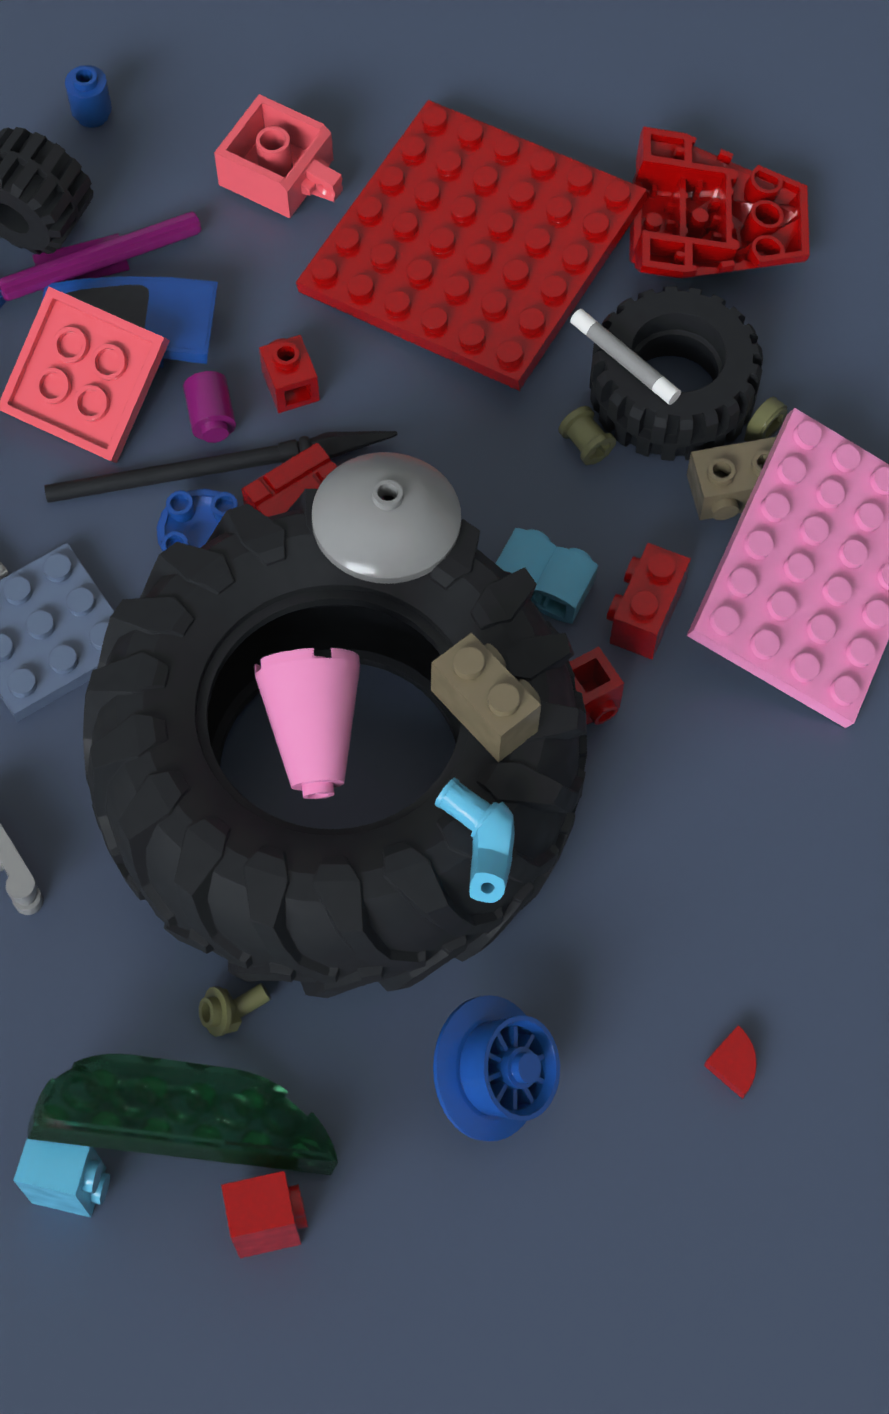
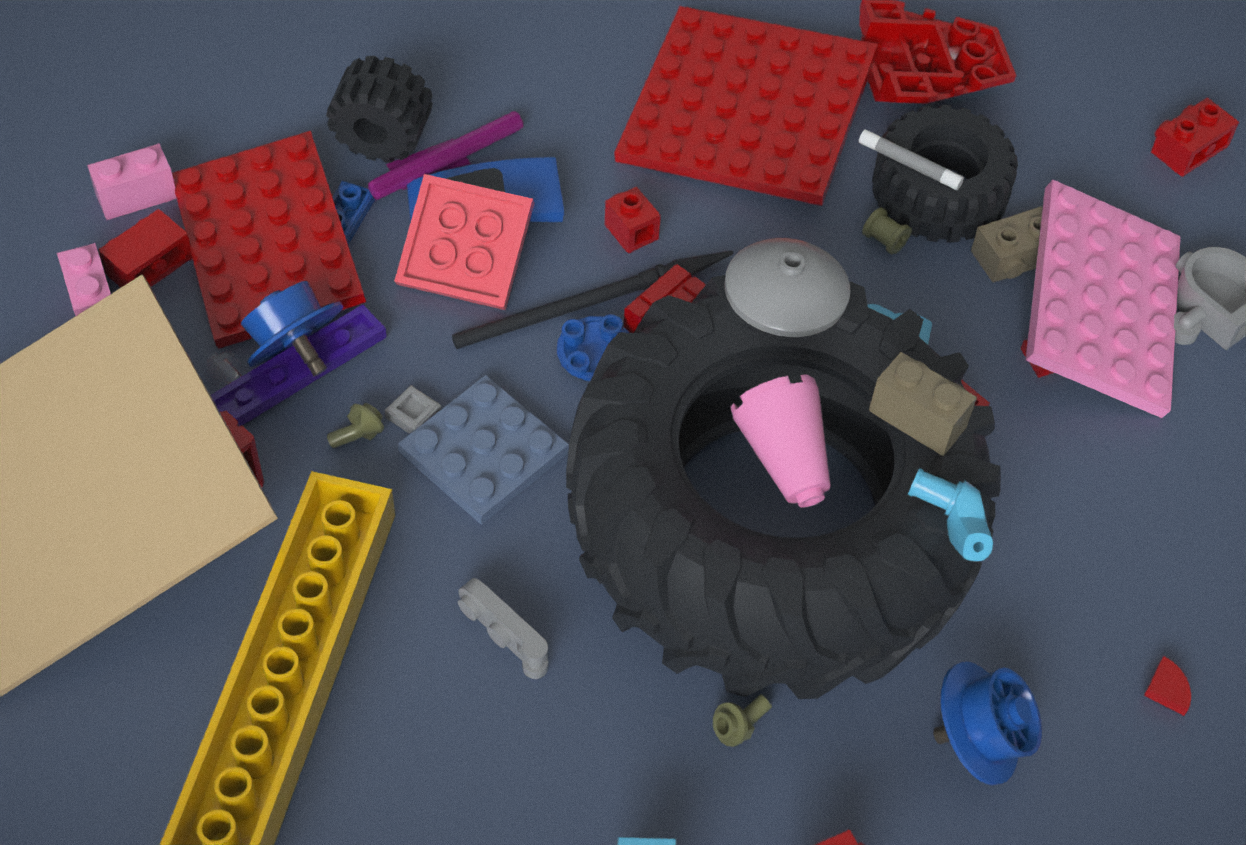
camera: 15 degrees left, 10 degrees down
clear green plate [27,1053,338,1175] -> none
blue brick [65,65,112,128] -> none
magenta brick [183,371,236,443] -> none
coral hinge [214,94,343,218] -> none
red brick [606,543,691,660] -> none
olive tile [744,396,788,442] -> none

